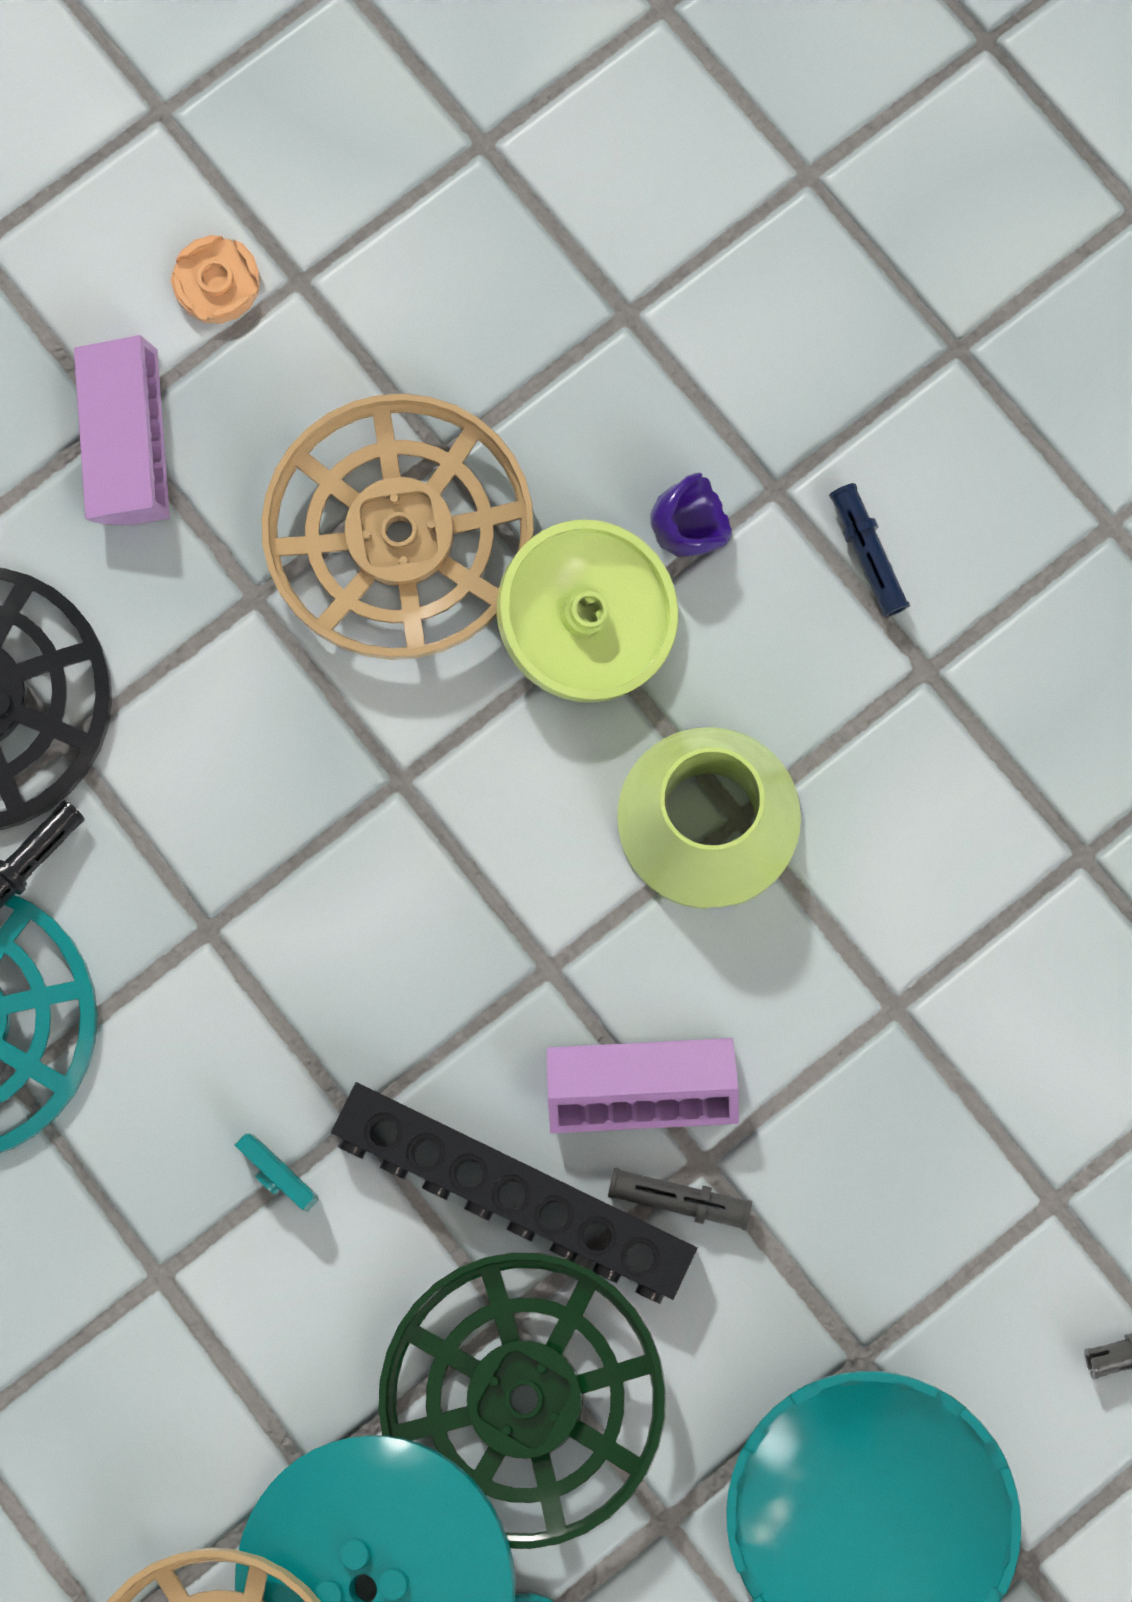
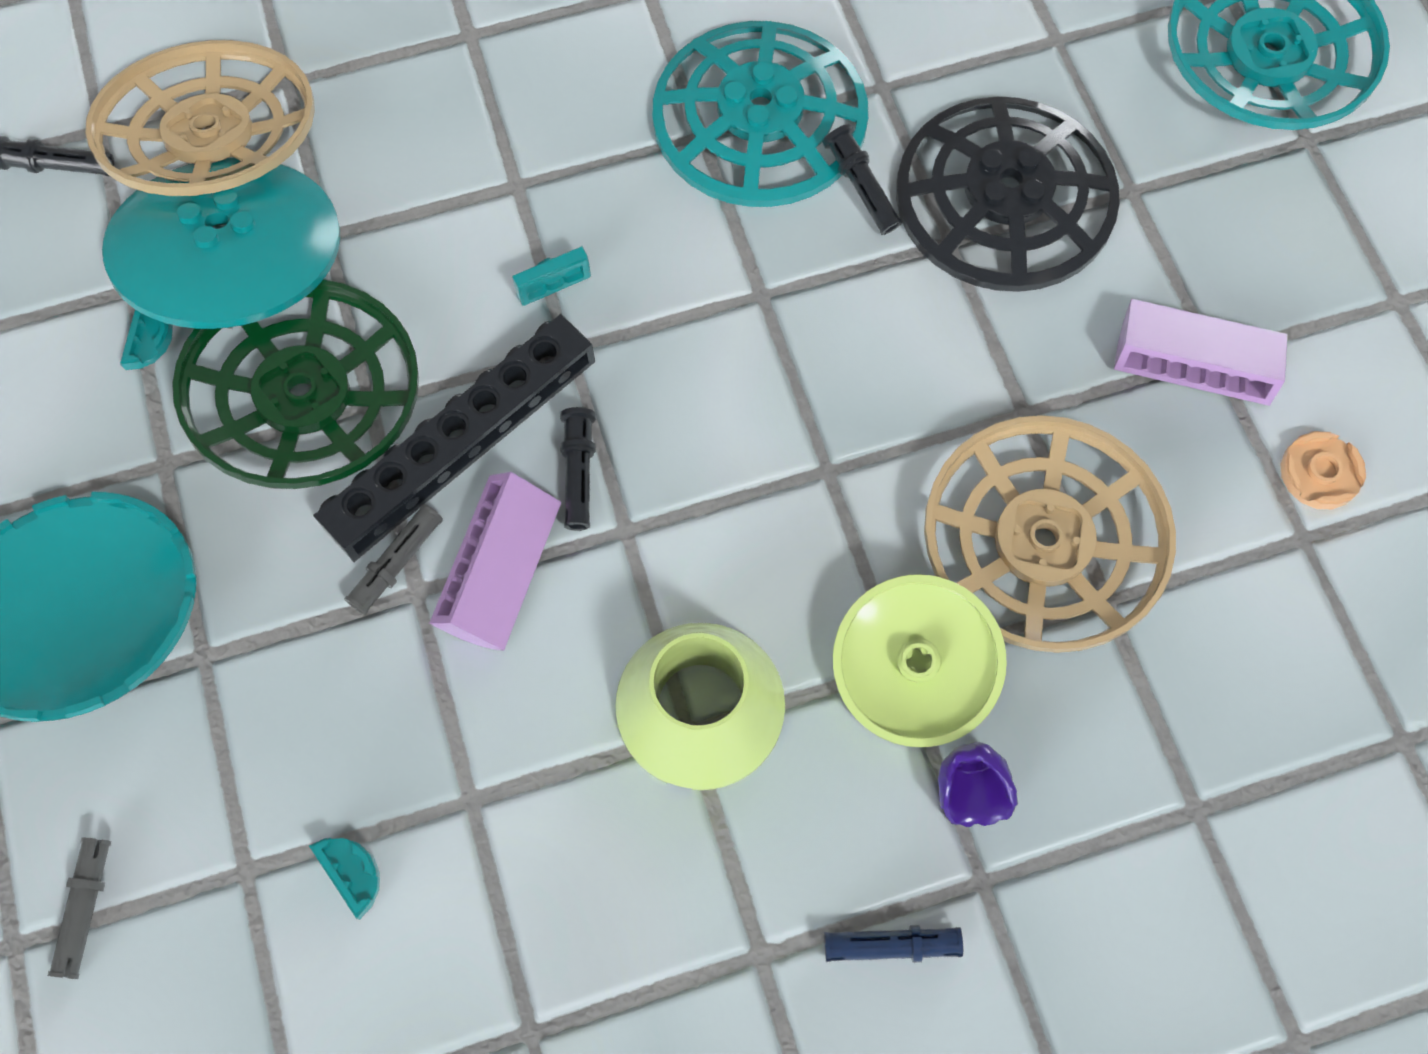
camera: 105 degrees right, 10 degrees down
none -> teal plate [309,838,380,920]
none -> black pin [560,407,596,531]

